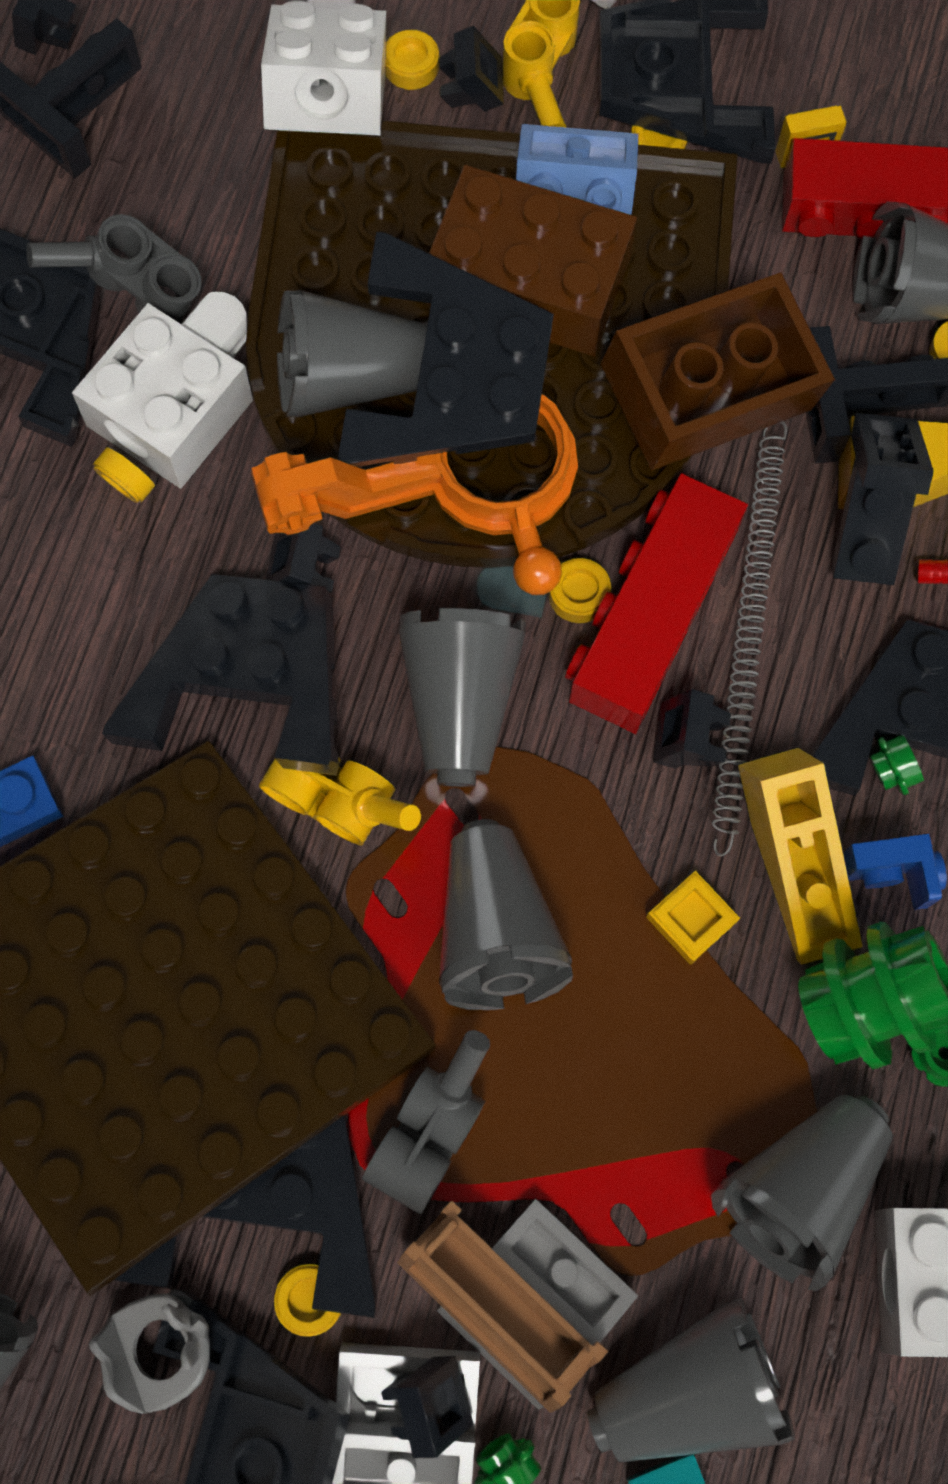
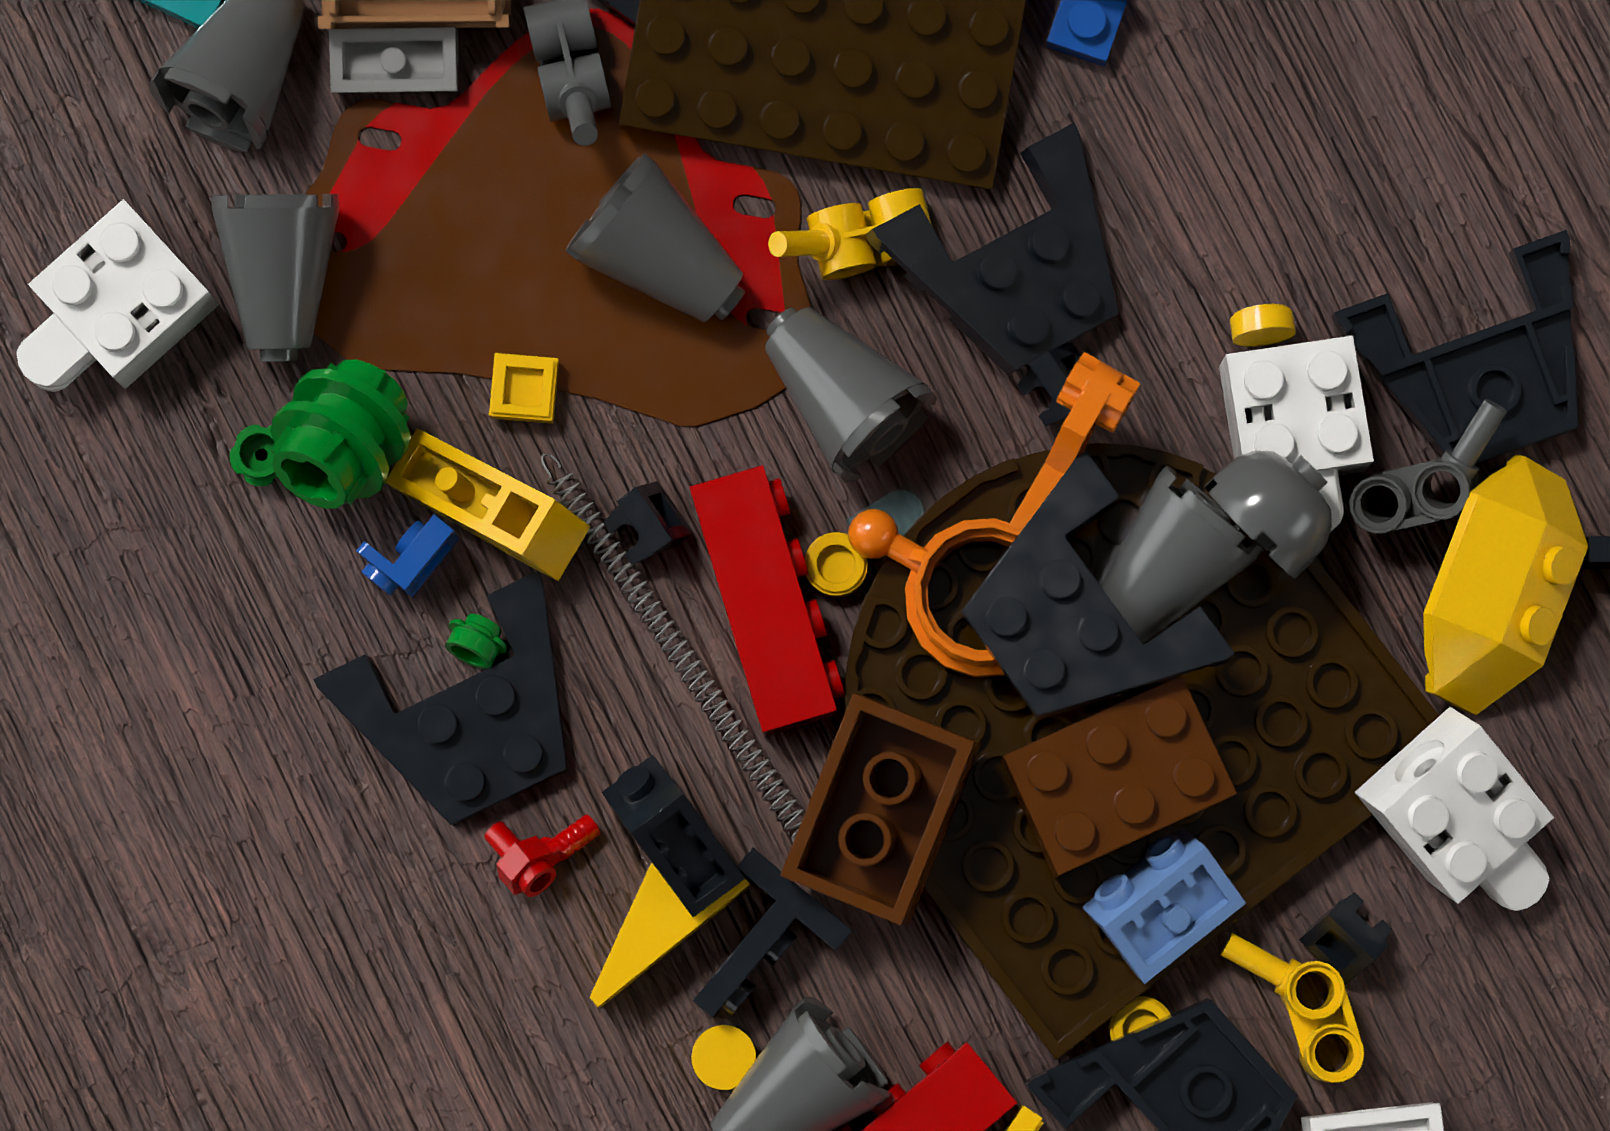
camera: 140 degrees right, 10 degrees up
yellow tile [385,30,439,90] -> none
none -> dark grey cylinder [1204,450,1332,579]
none -> yellow wedge [1423,455,1589,715]

